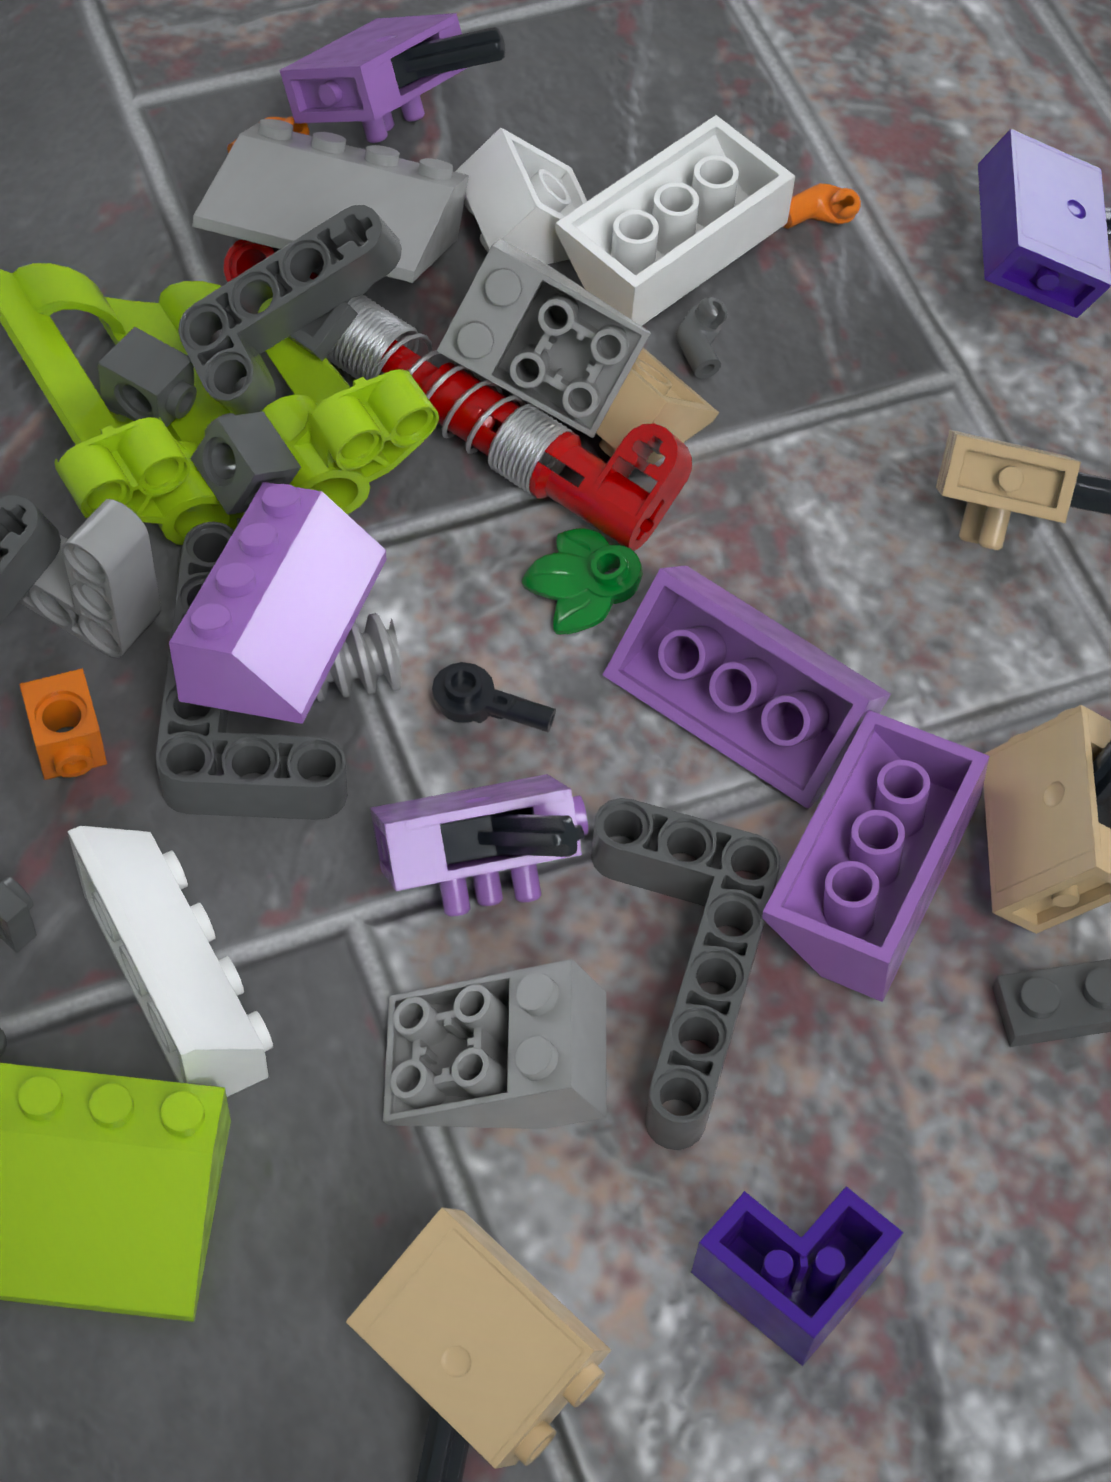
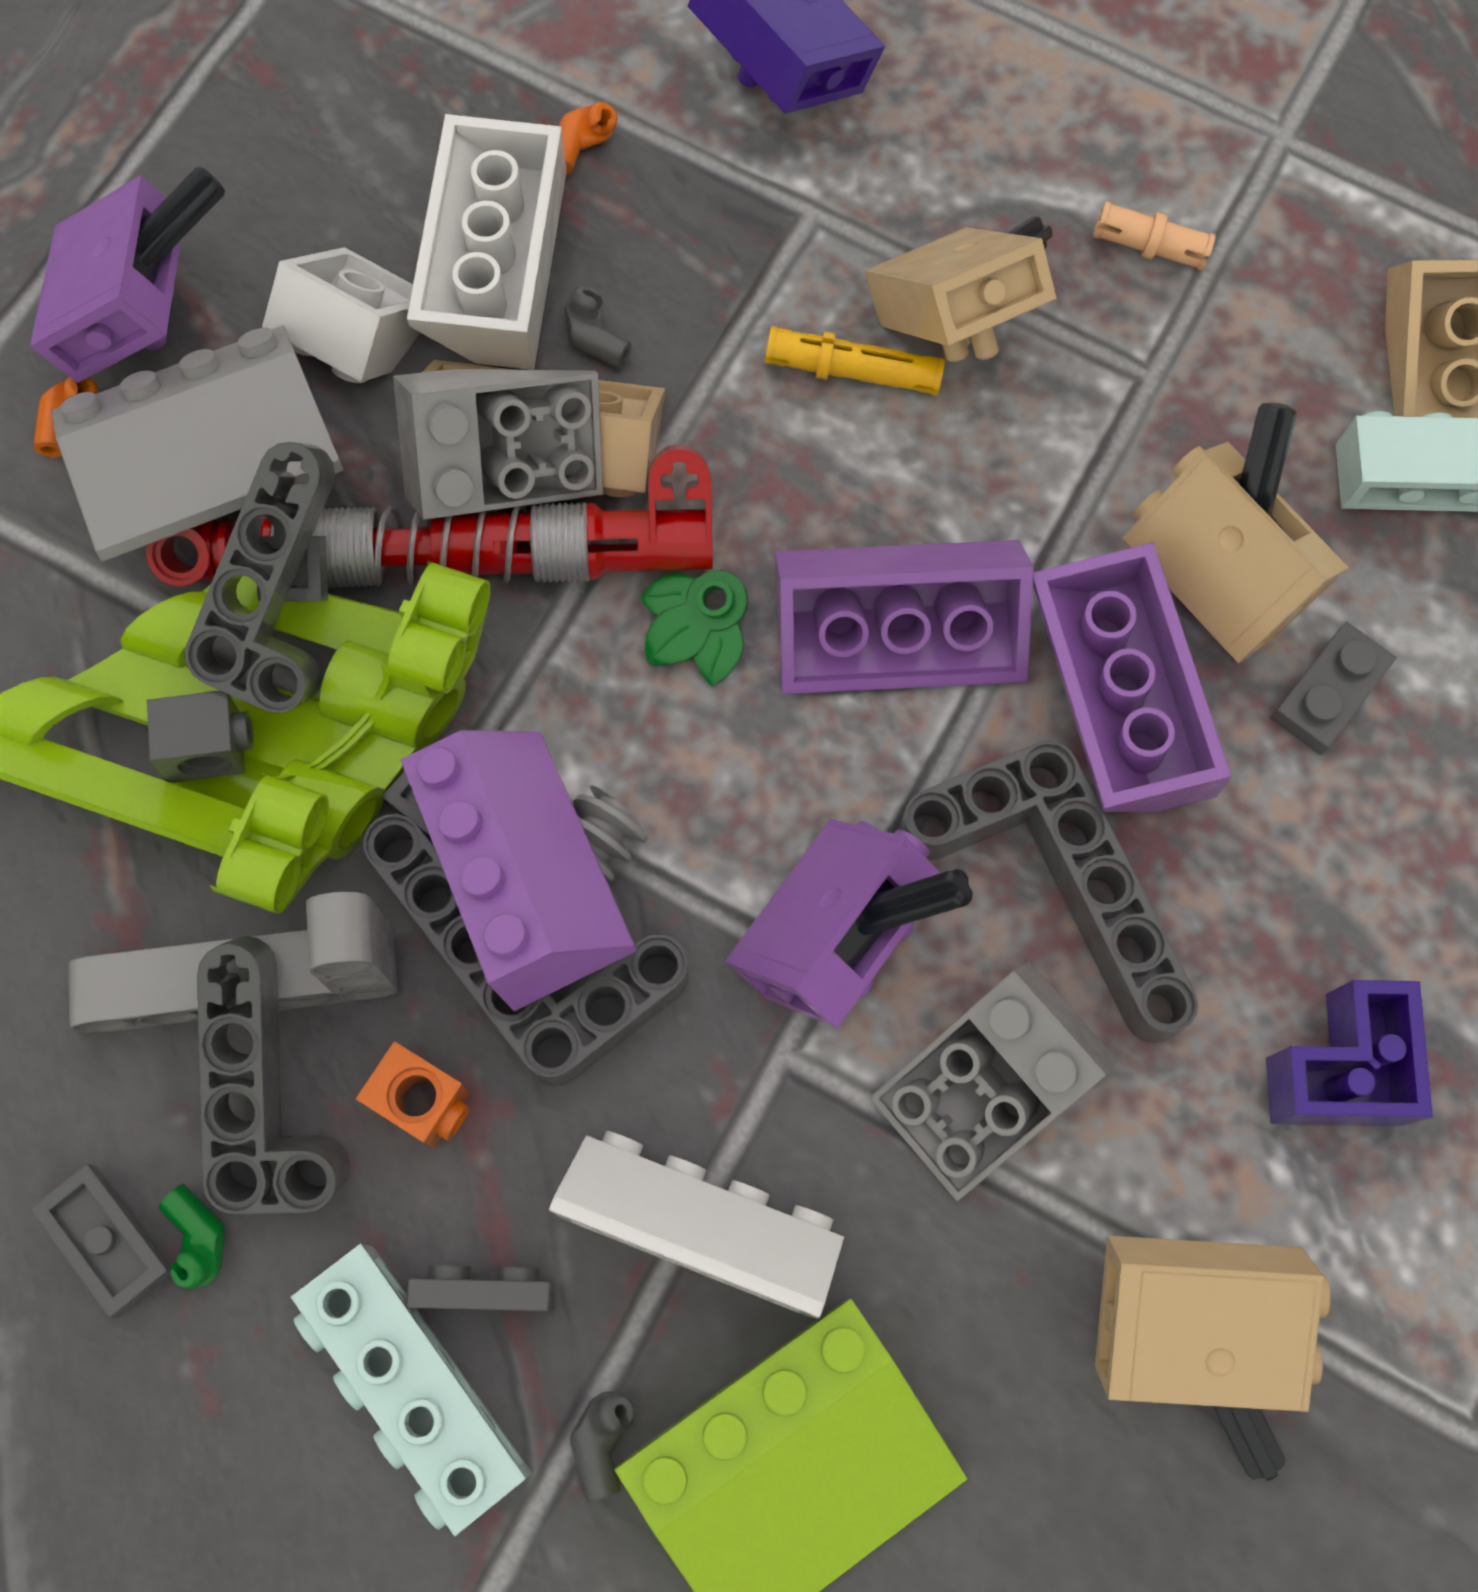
camera: 40 degrees left, 15 degrees up
dark grey brick [190,411,301,515] -> none
black plate [432,662,556,732] -> none
none -> yellow pin [764,325,945,396]

